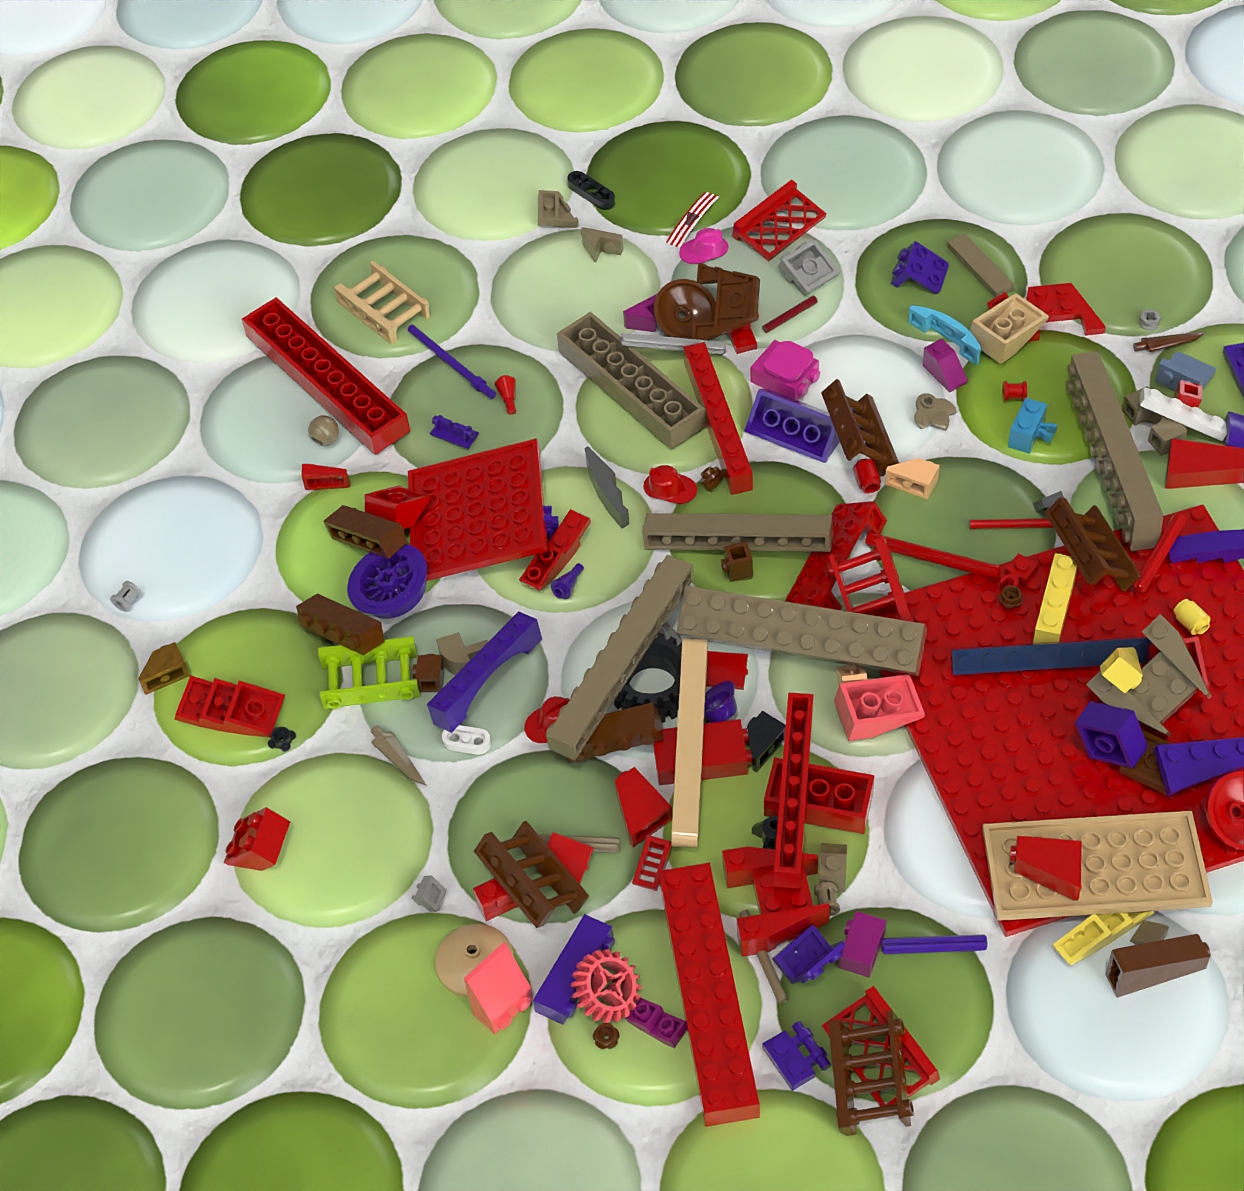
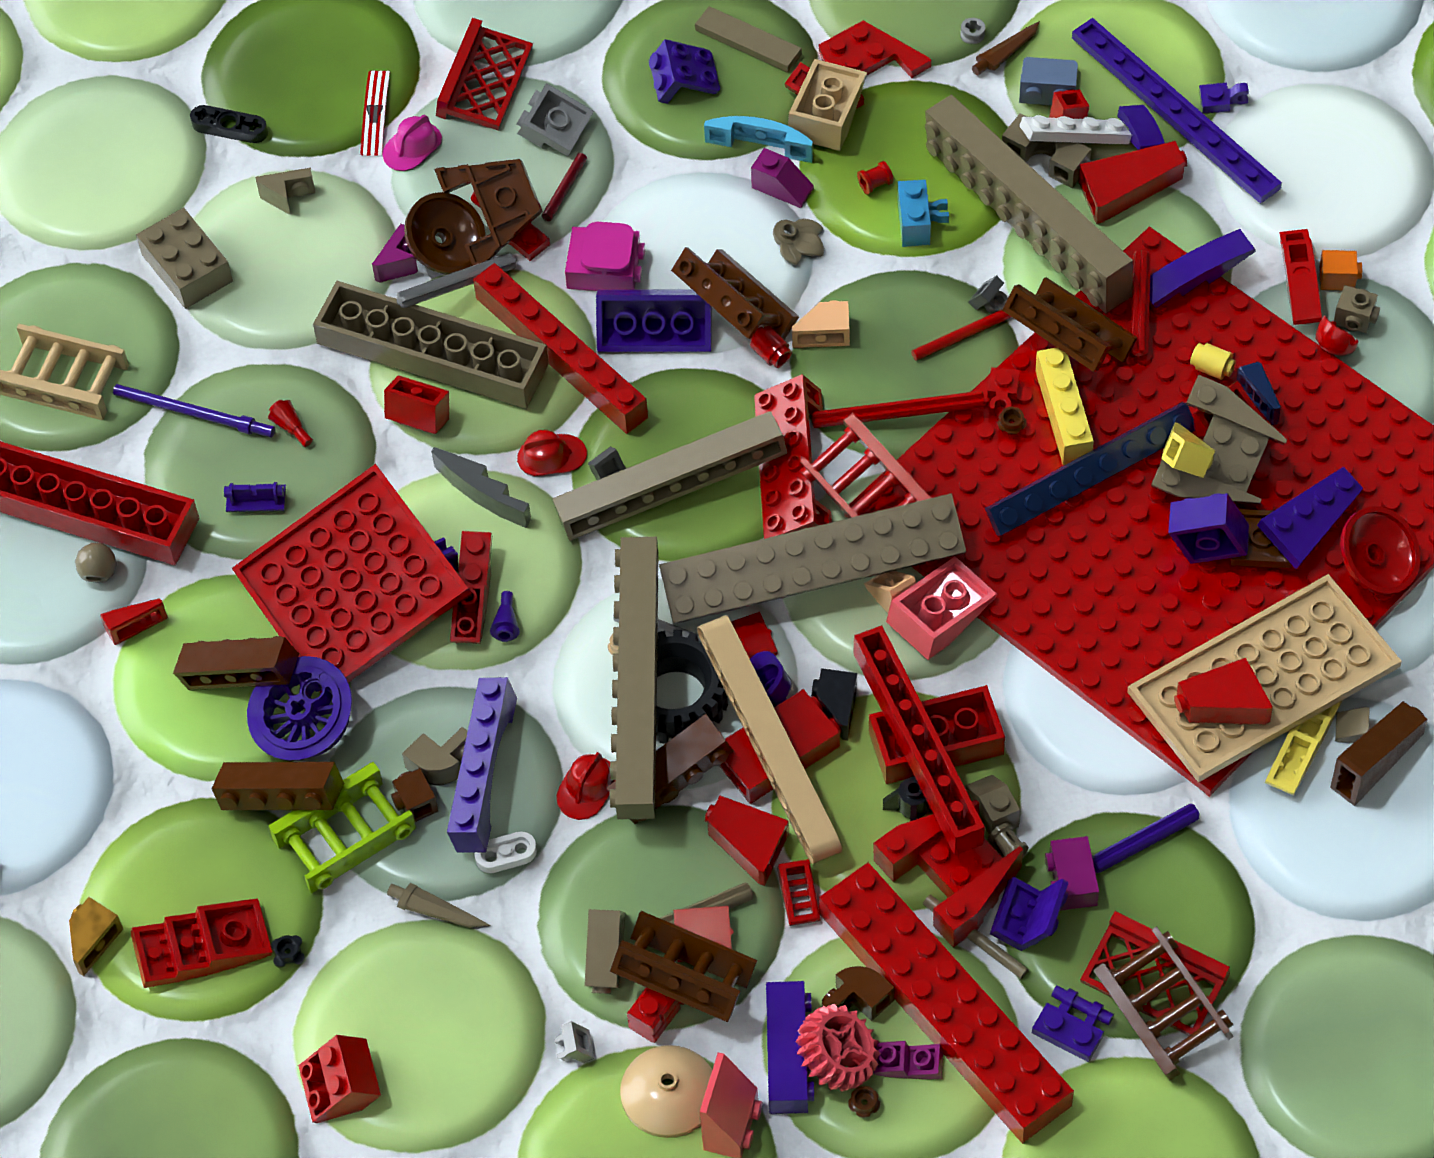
camera: 30 degrees left, 5 degrees up
red slope [365,485,430,529] -> none
dark tan wing [538,190,578,228] -> none
reddish brown plate [700,466,724,492] -> none
reddish brown brick [721,541,753,582] -> none
none -> dark tan brick [136,207,233,309]
none -> red brick [384,375,449,434]
none -> dark tan slope [585,909,626,994]
none -> dark grey tile [588,446,626,480]
none -> reddish brown brick [822,966,894,1021]
none -> dark blue slope [1237,362,1281,426]

